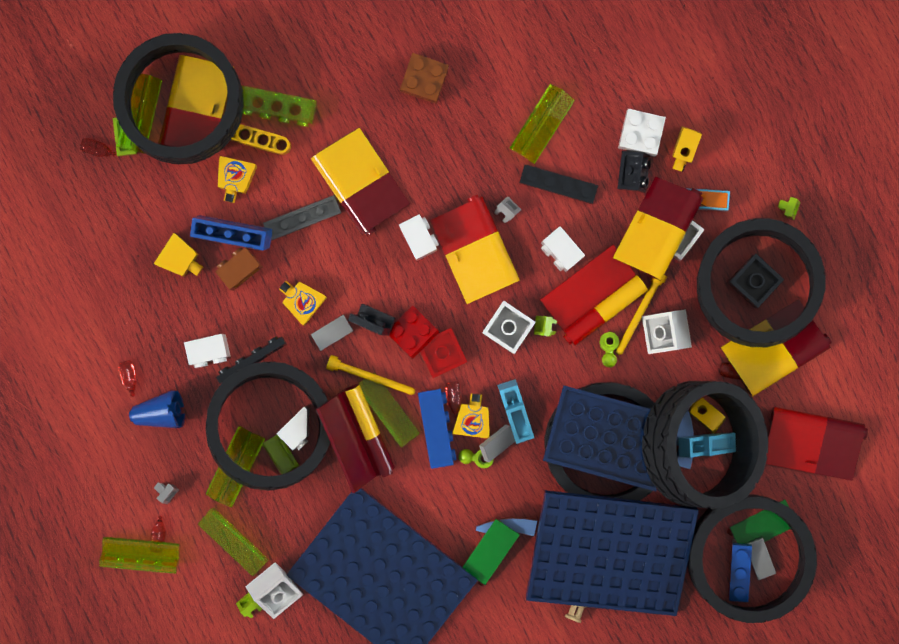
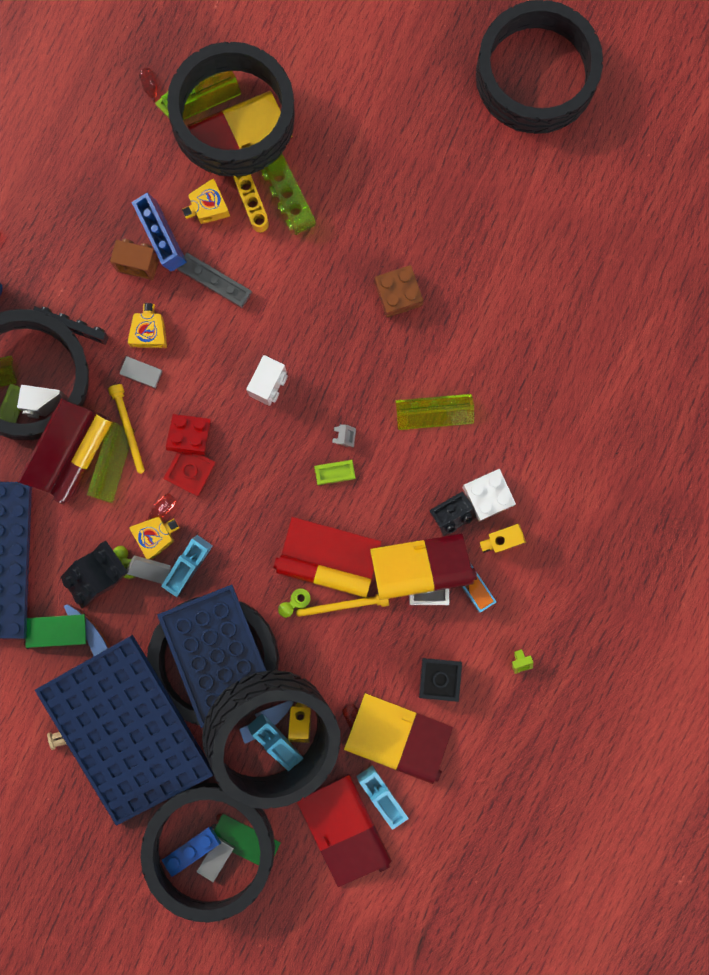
camera: 55 degrees right, 5 degrees down
yellow torso [154,233,203,277] -> none
white brick [184,334,231,368] -> none
door [311,128,410,237] -> none
black bracket [348,304,396,336] -> none
blue brick [418,389,457,469] -> none
door [430,195,520,304] -> none
white brick [482,301,536,354] -> none
black plate [519,164,598,204] -> none
lime tile [534,316,557,336] -> none
white brick [541,226,585,272] -> none
white slope [642,309,692,354] -> none
black tyre [697,218,826,347] -> none
none -> black bracket [60,541,128,609]
none -> lime tile [314,460,356,485]
none -> medium azure slope [356,765,409,830]

